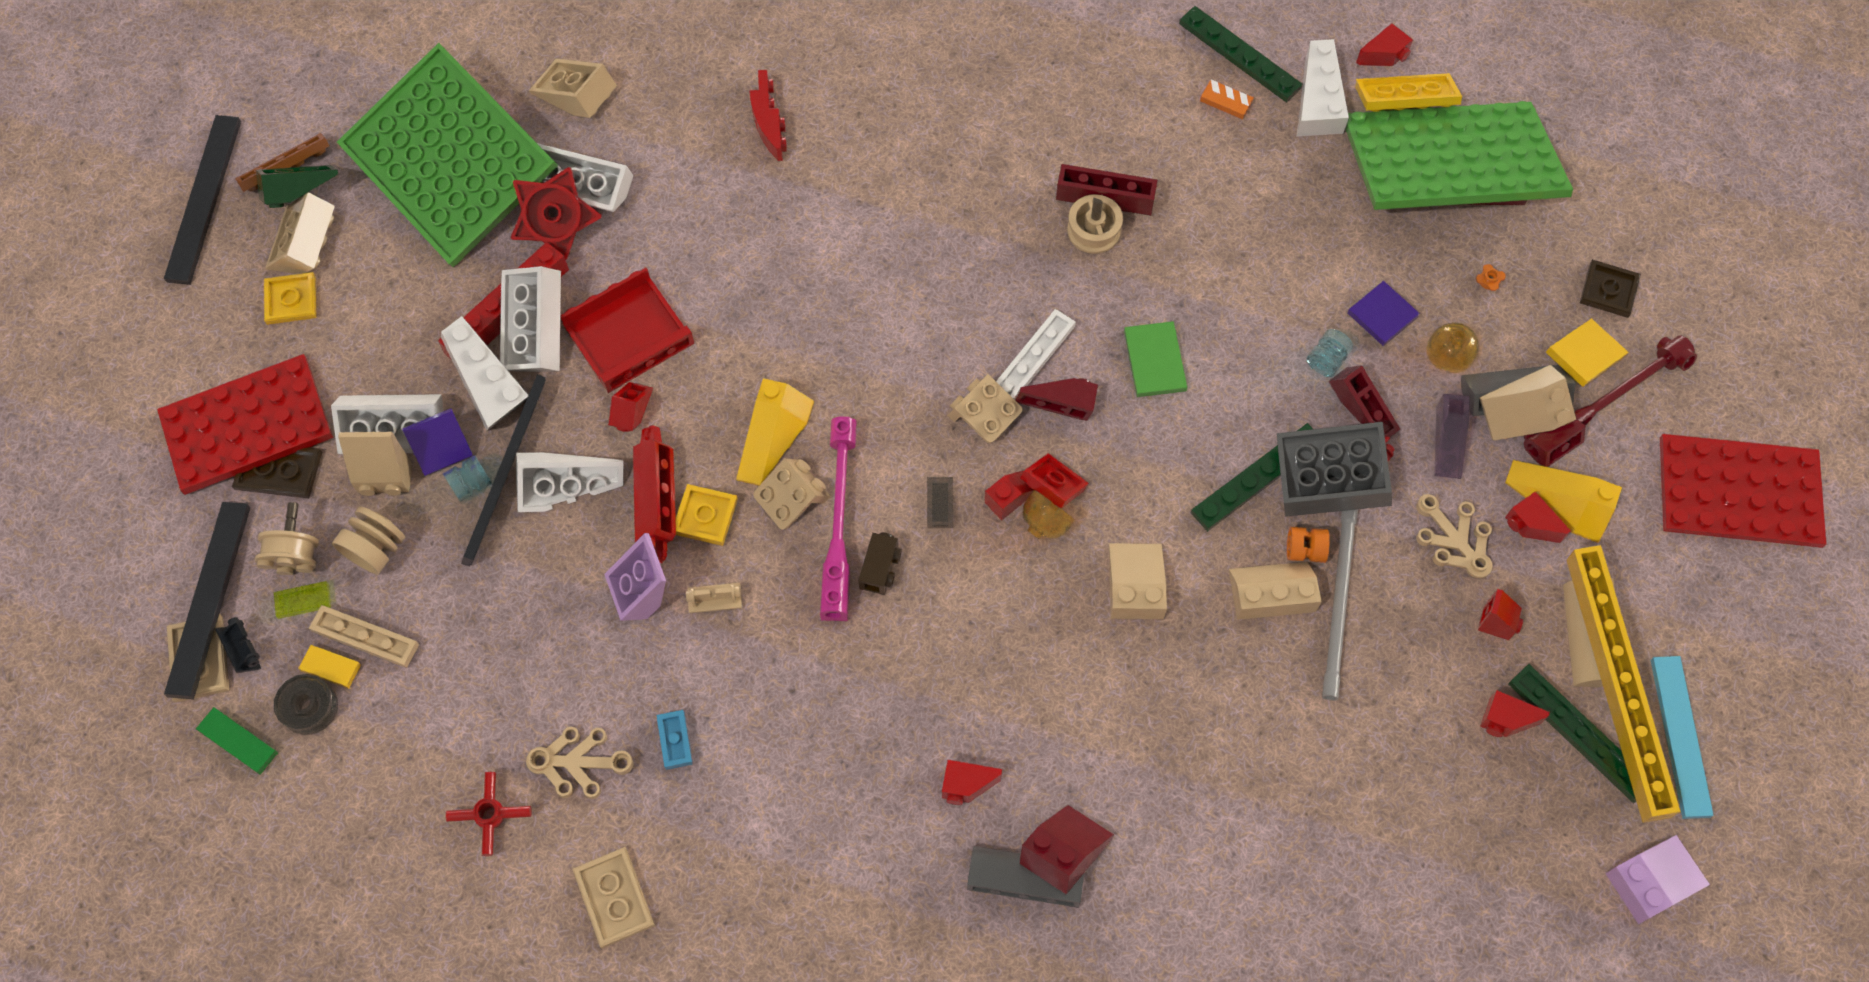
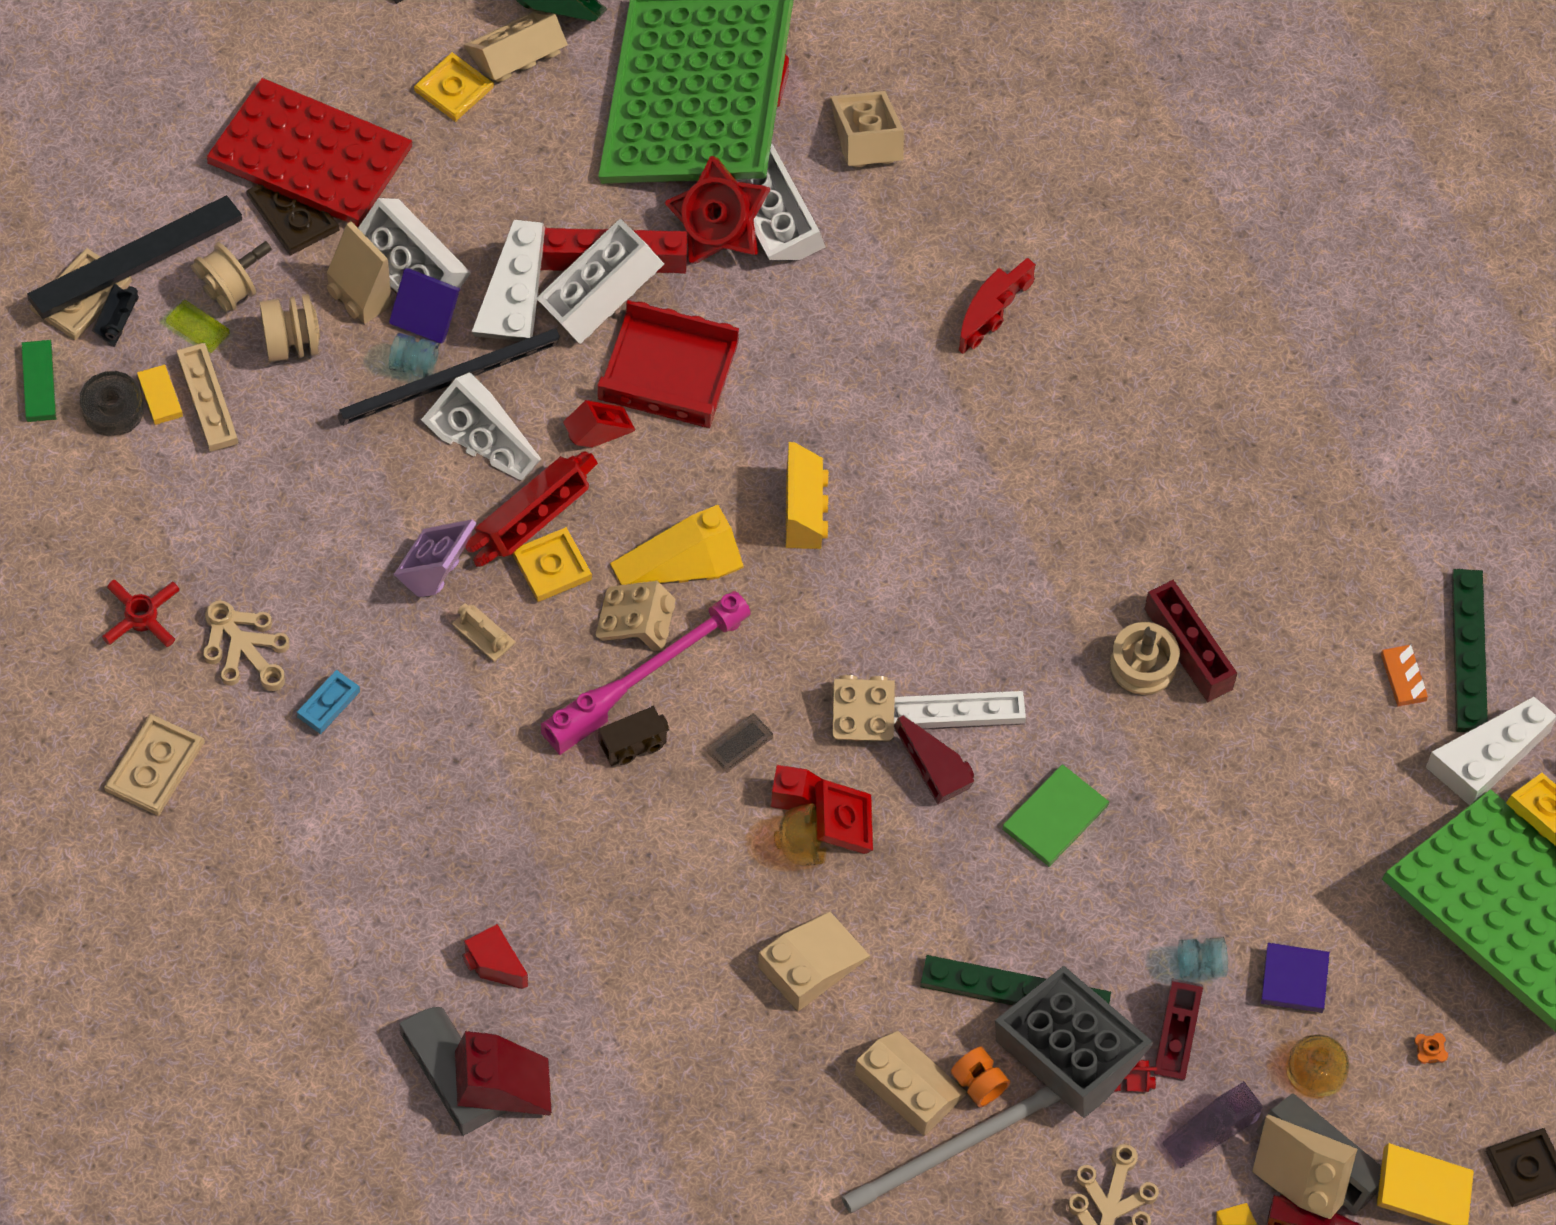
camera: 45 degrees right, 5 degrees down
none -> yellow slope [786,442,829,549]

